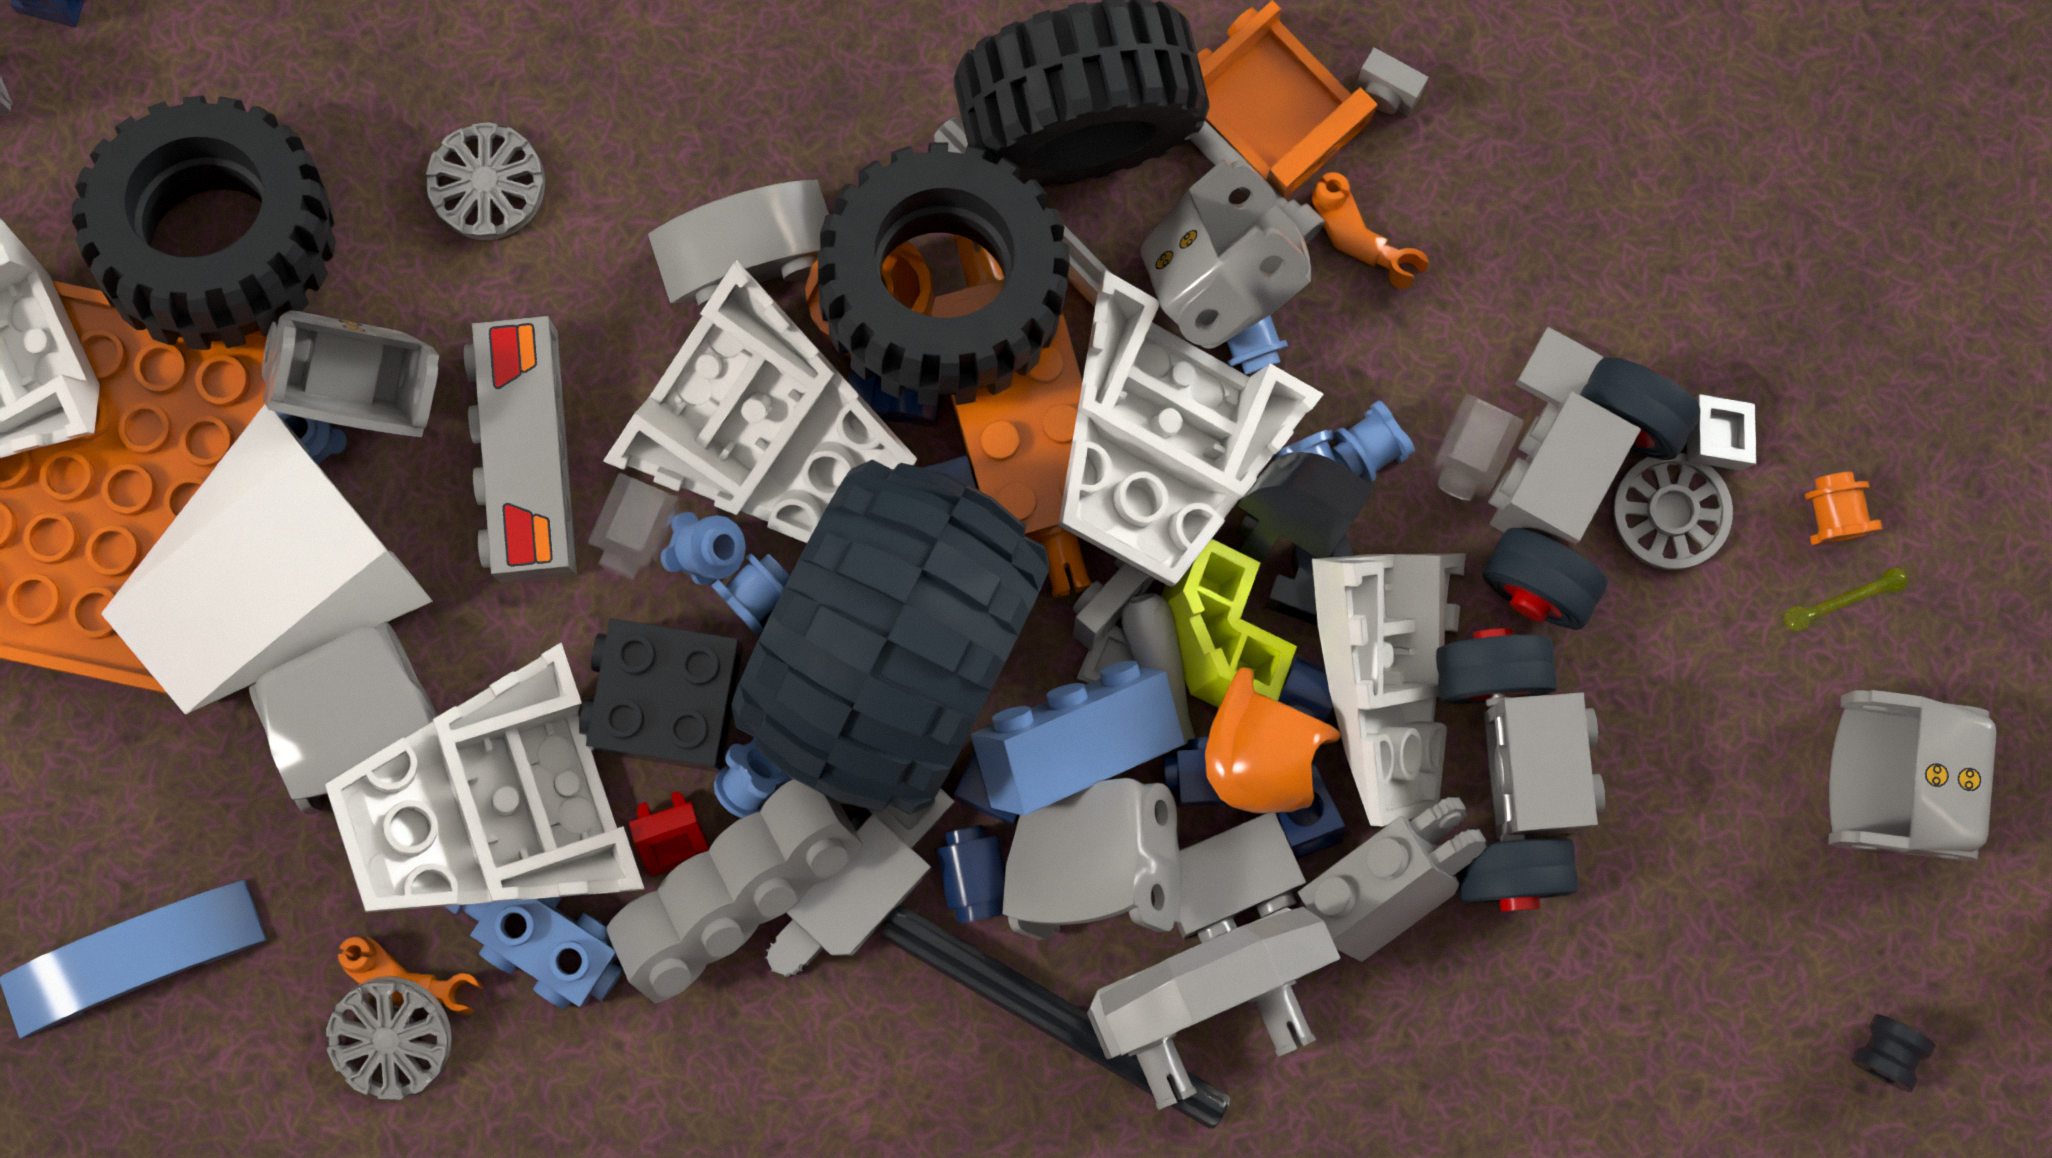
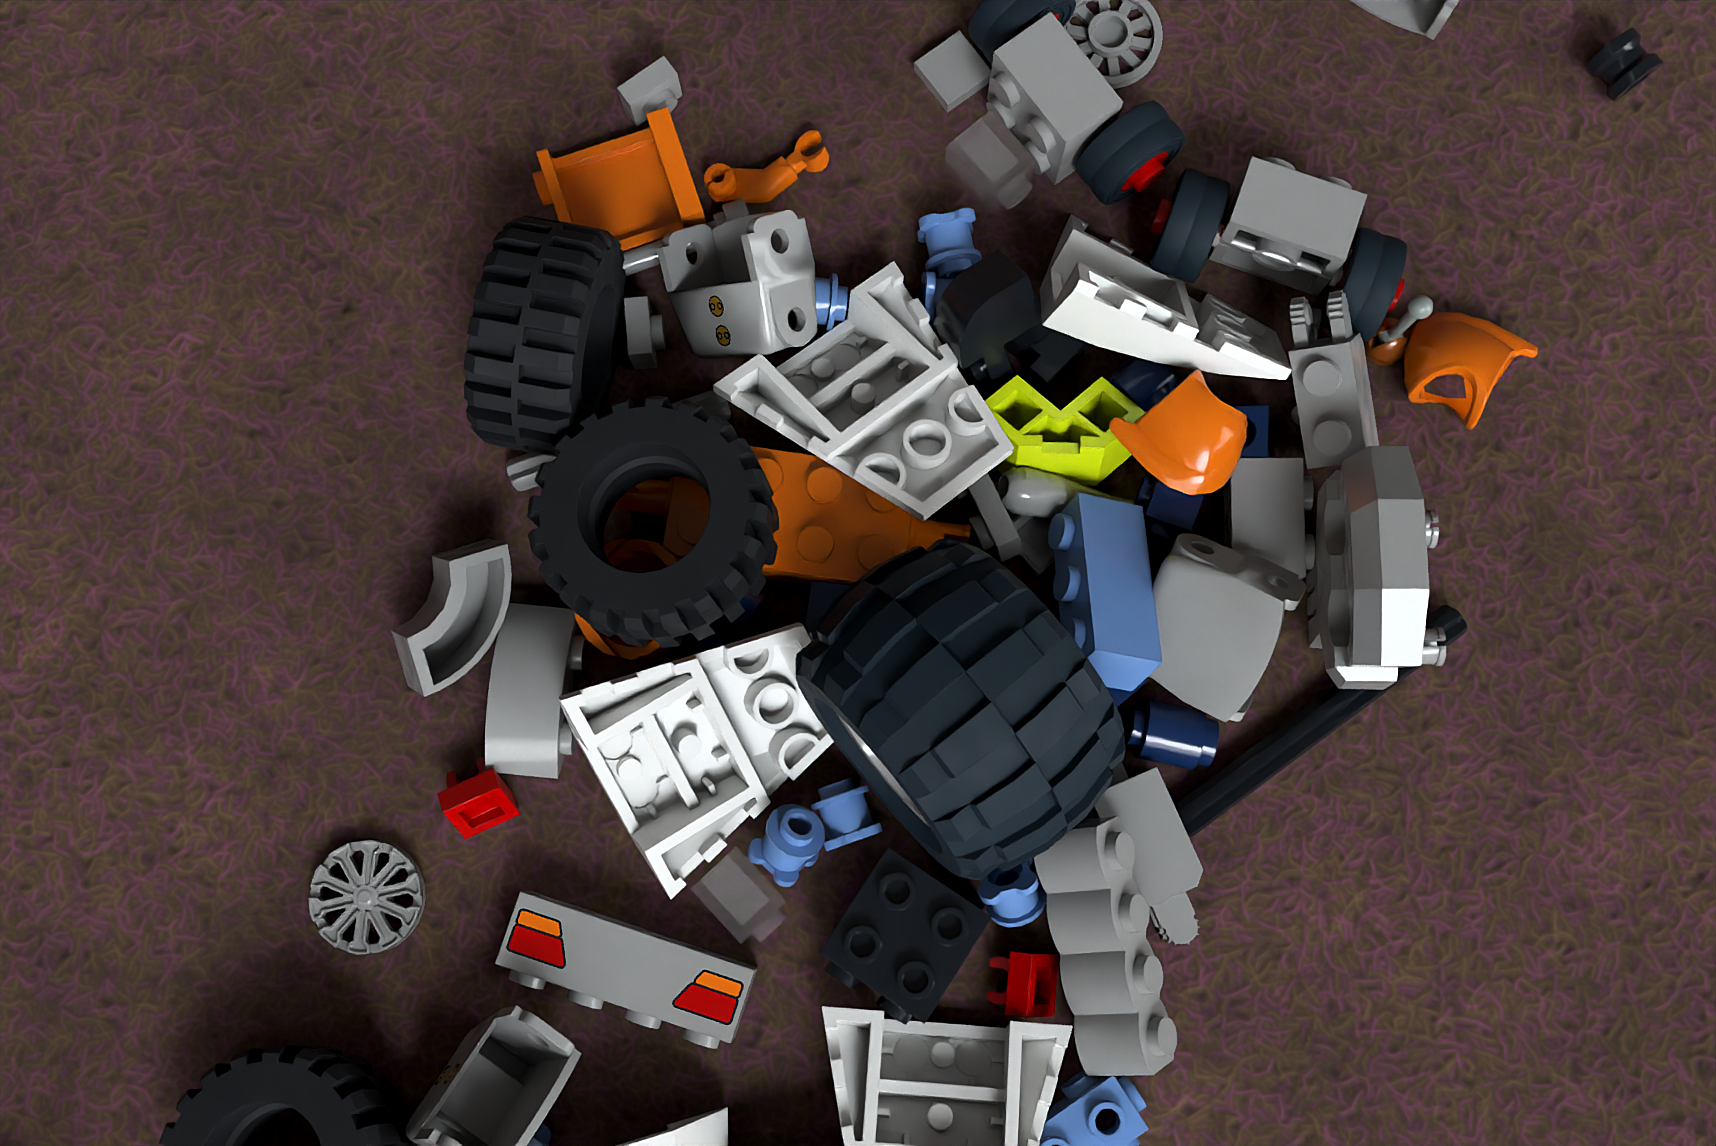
camera: 60 degrees left, 0 degrees up
none -> light grey brick [391,539,512,697]
none -> red tile [437,757,521,839]
none -> light grey plate [624,296,666,370]
none -> hinge [1363,295,1433,366]
none -> orange piece [1404,312,1538,430]

